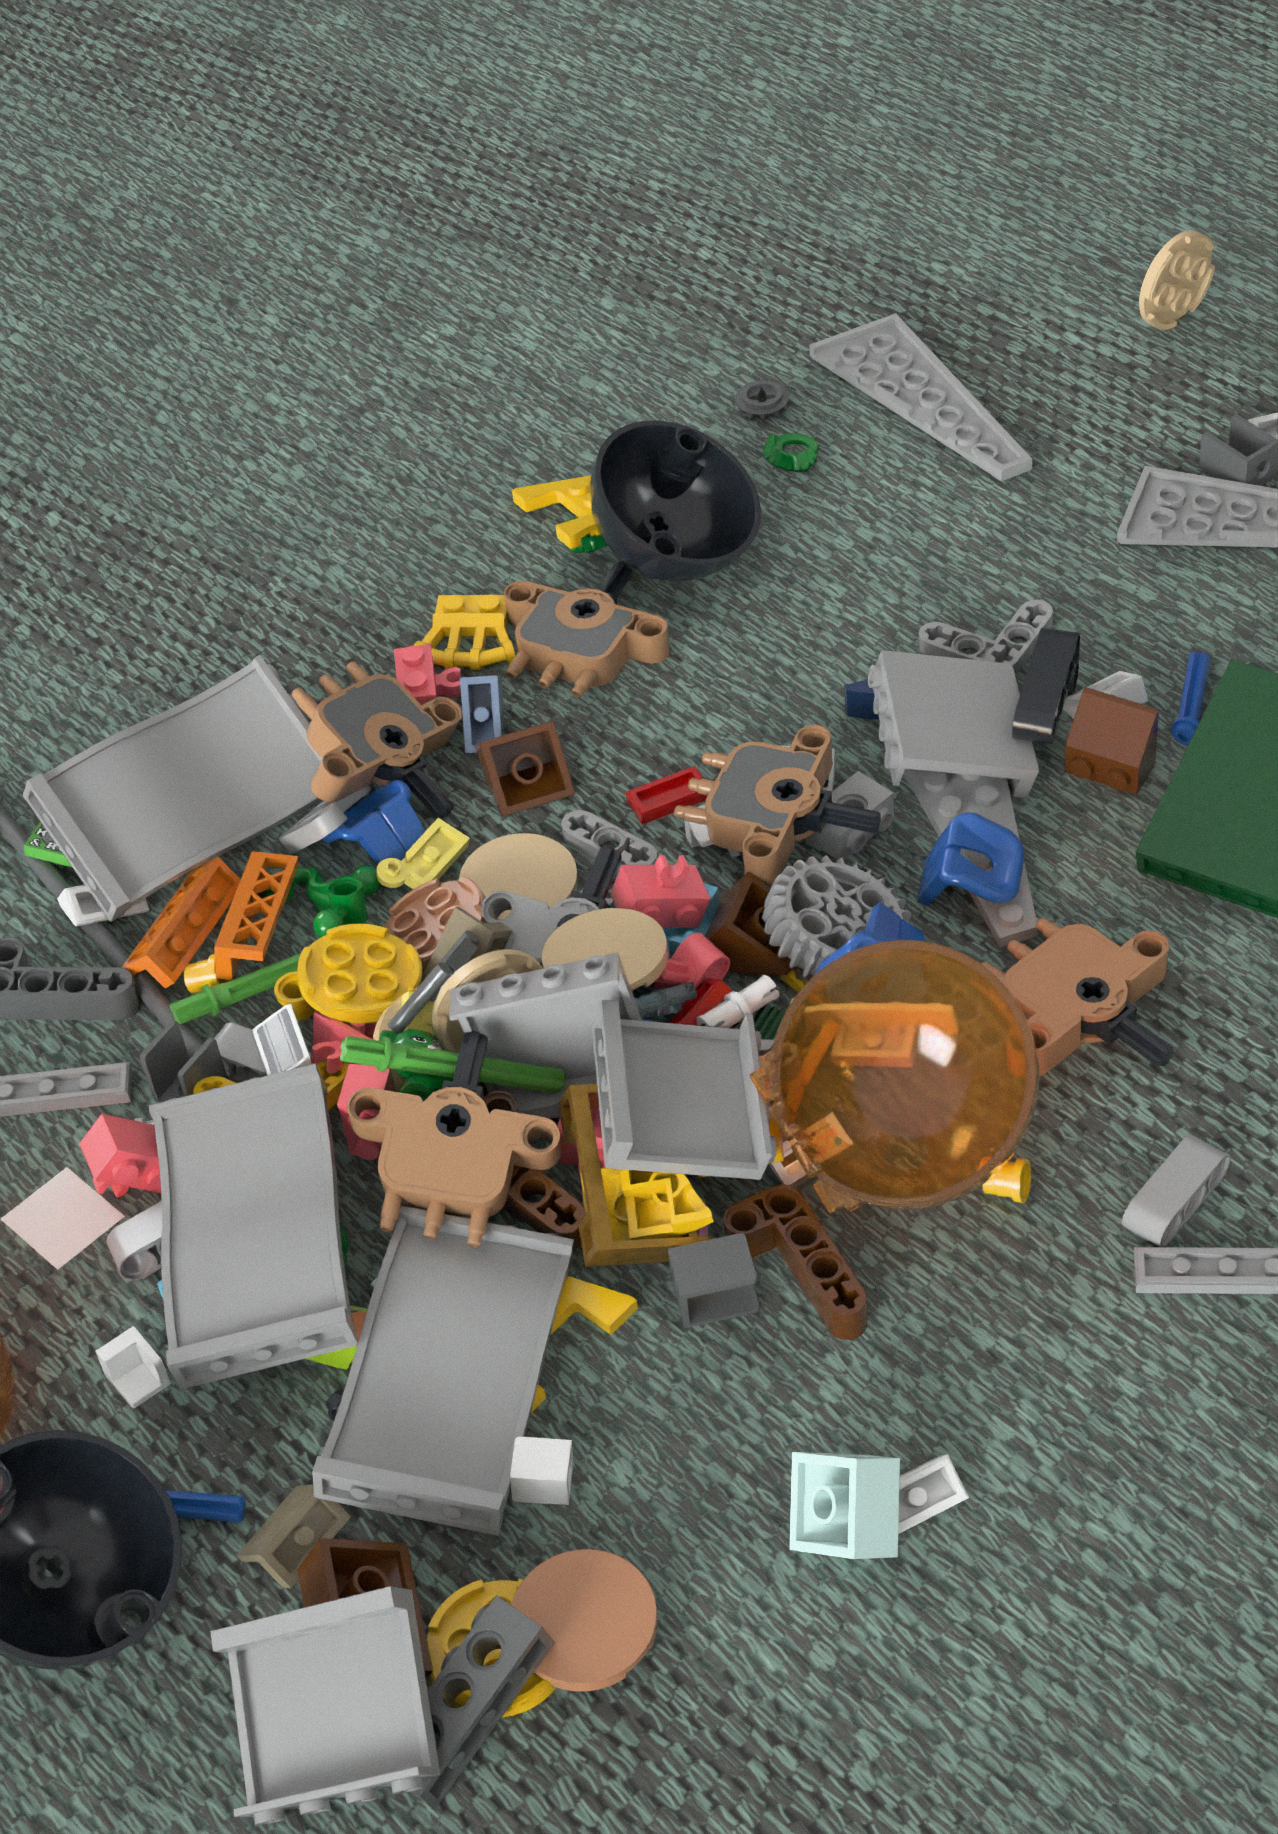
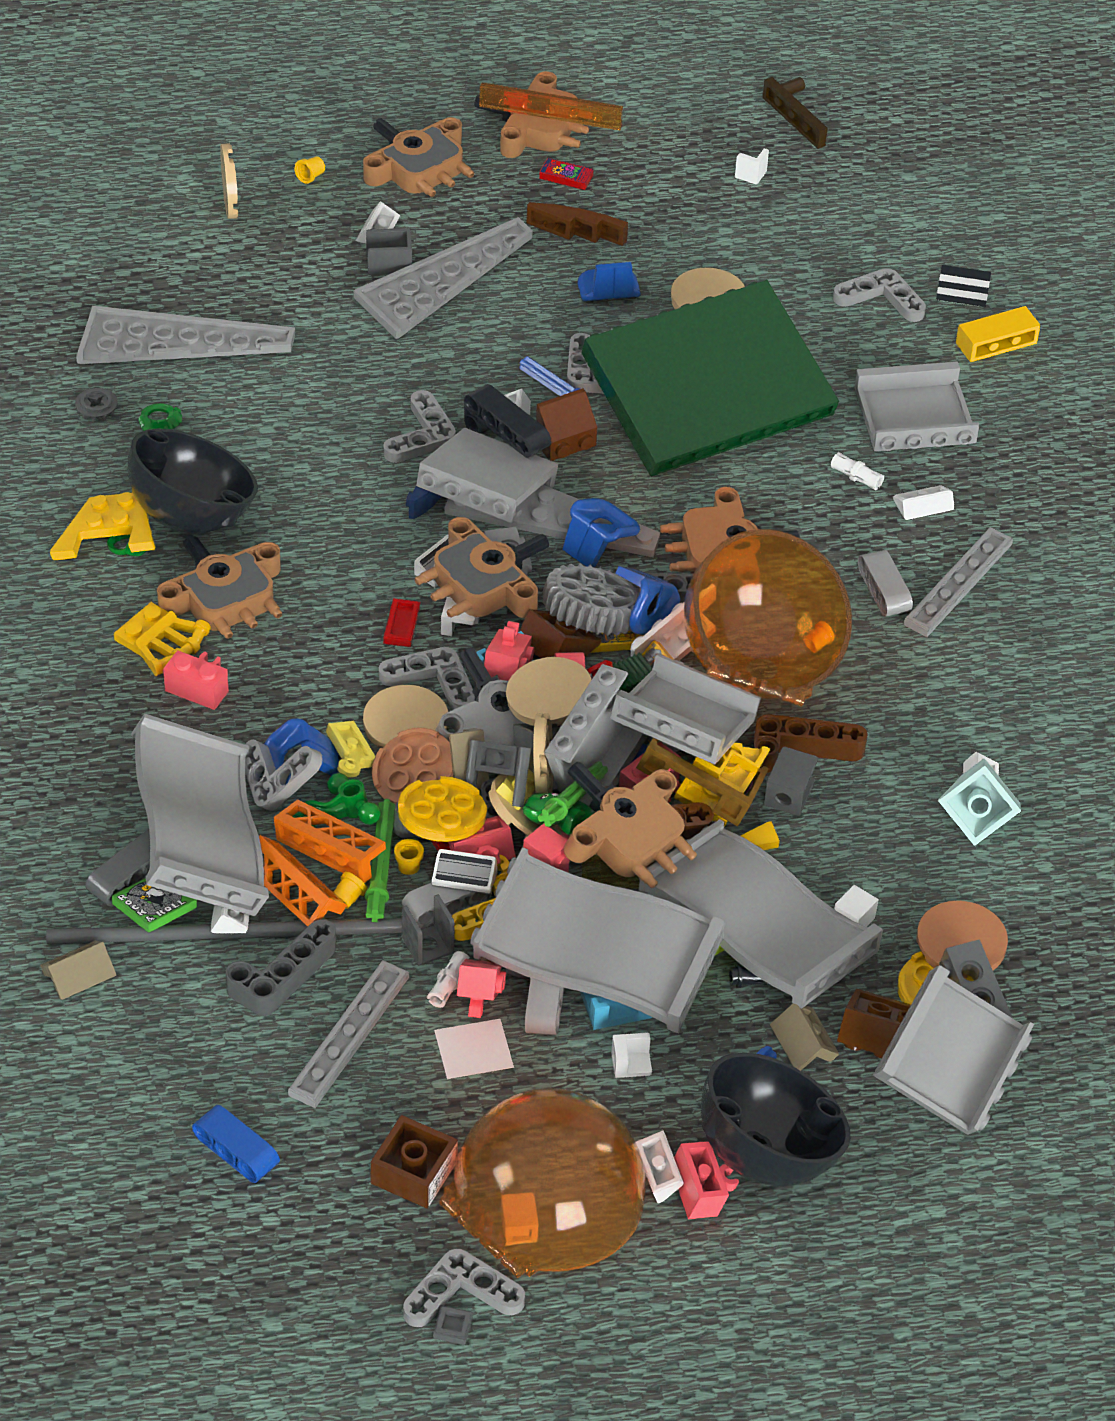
camera: 65 degrees left, 0 degrees up
piece [292,661,463,819] -> none
sand blue slope [460,675,504,753] -> none
reddish brown slope [475,721,575,816] -> none
white pin [696,975,779,1028] -> none

